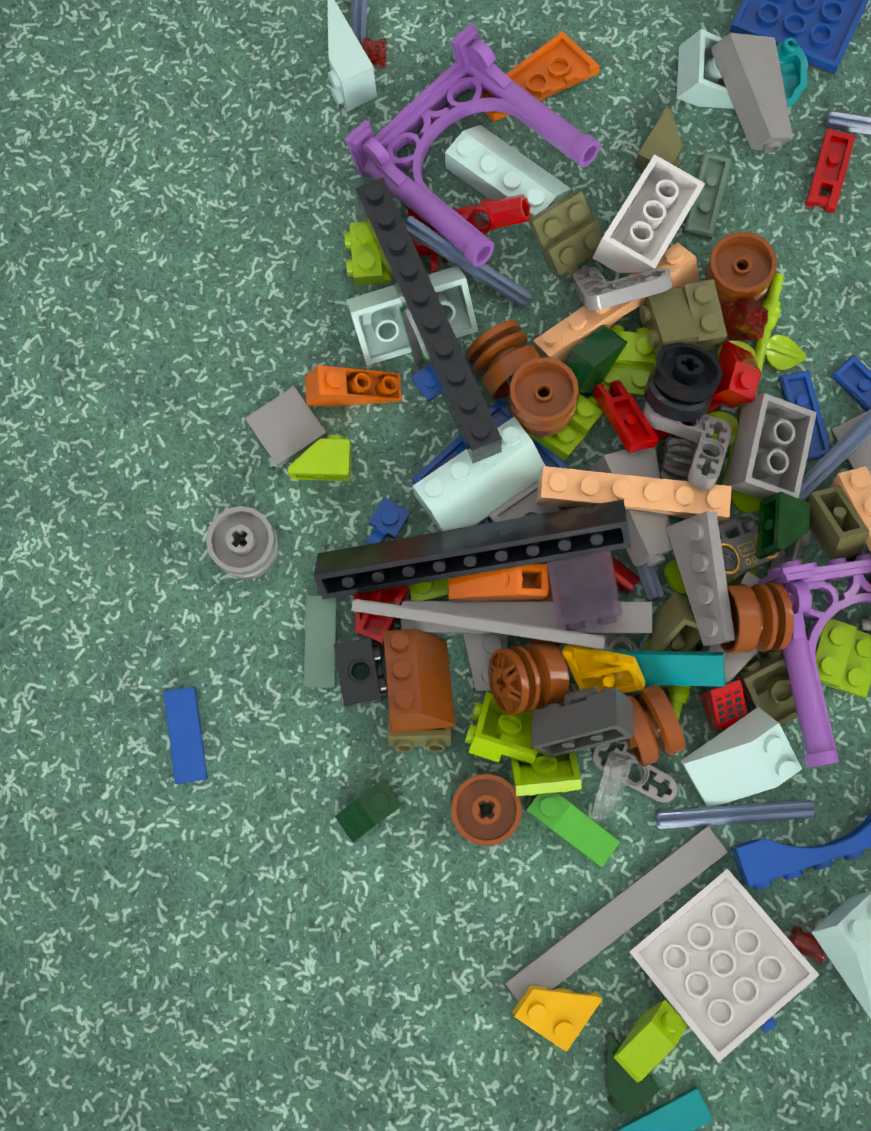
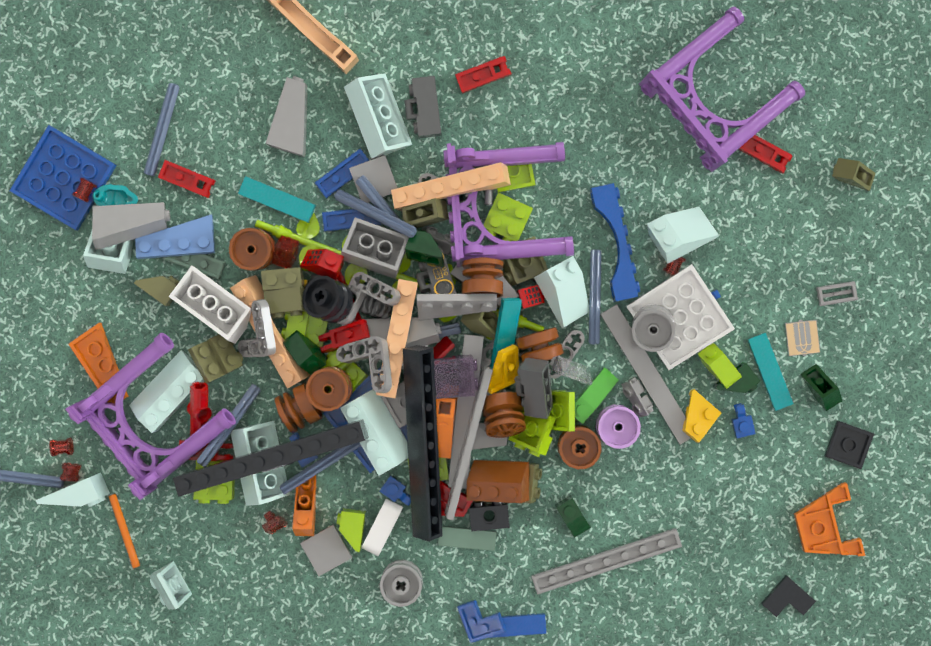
camera: 90 degrees left, 10 degrees up
none -> clear red bush [49,438,74,457]
none -> clear red bush [72,177,97,202]
none -> orange bar [108,494,140,568]
none -> medium blue wing [135,214,215,259]
none -> light aqua slope [150,561,192,609]
none -> teal tile [238,176,316,223]
none -> clear red tile [262,511,288,535]
none -> sand blue axle [280,442,361,494]
none -> sand blue axle [334,190,417,238]
none -> light grey beam [336,336,392,393]
none -> white beam [361,499,403,556]
none -> blue tile [457,600,506,643]
none -> light grey tile [531,528,682,595]
none -> lavender wheel [595,404,641,449]
none -> light grey hinge [621,377,654,417]
none -> light grey wheel [632,305,675,352]
none -> blue plate [731,403,756,438]

